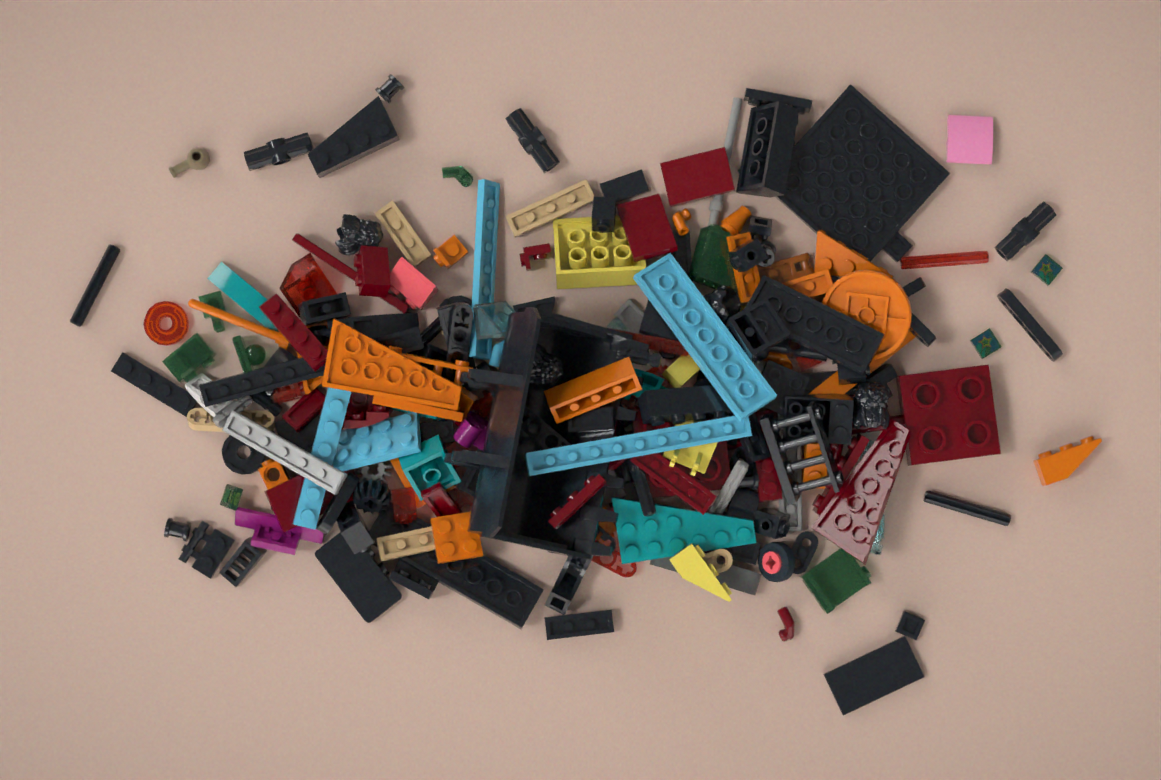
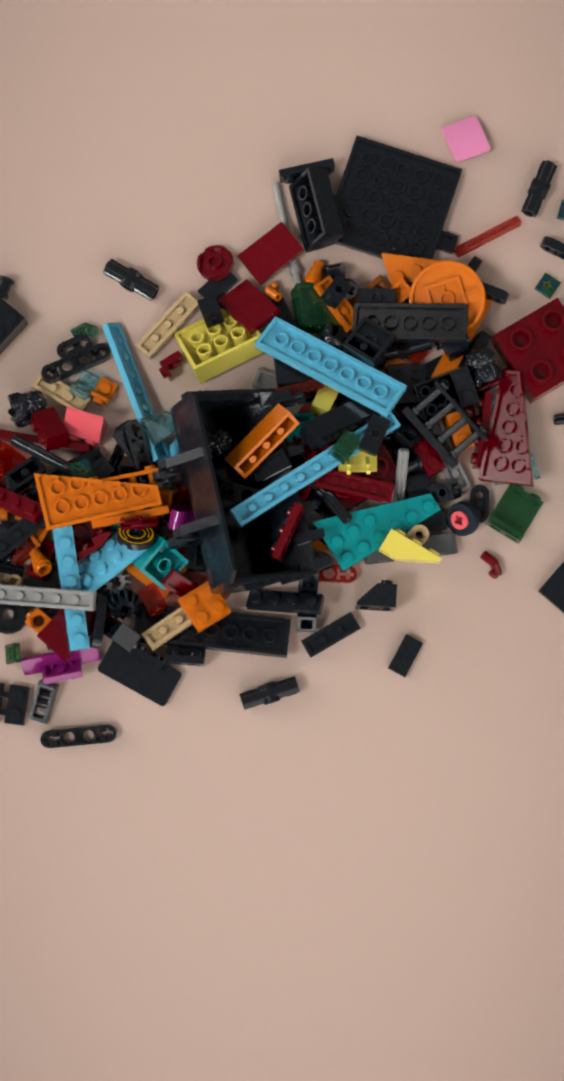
camera: 20 degrees left, 5 degrees down
none -> black axle [10,434,79,477]
none -> orange cone [29,548,52,576]
none -> black beam [40,725,117,748]
none -> black beam [41,343,110,384]
none -> black beam [57,334,92,359]
none -> clear light blue bracket [68,369,99,400]
none -> clear green tile [69,458,95,478]
none -> black tile [116,526,155,551]
none -> dark red axle [119,515,159,531]
none -> dark red tile [197,245,234,281]
none -> black piece [239,676,300,710]
none -> black plate [246,589,325,615]
none -> clear green brick [328,430,361,465]
none -> black slope [355,580,397,612]
none -> black plate [358,288,397,303]
none -> black plate [358,413,391,457]
none -> black tile [388,634,423,678]

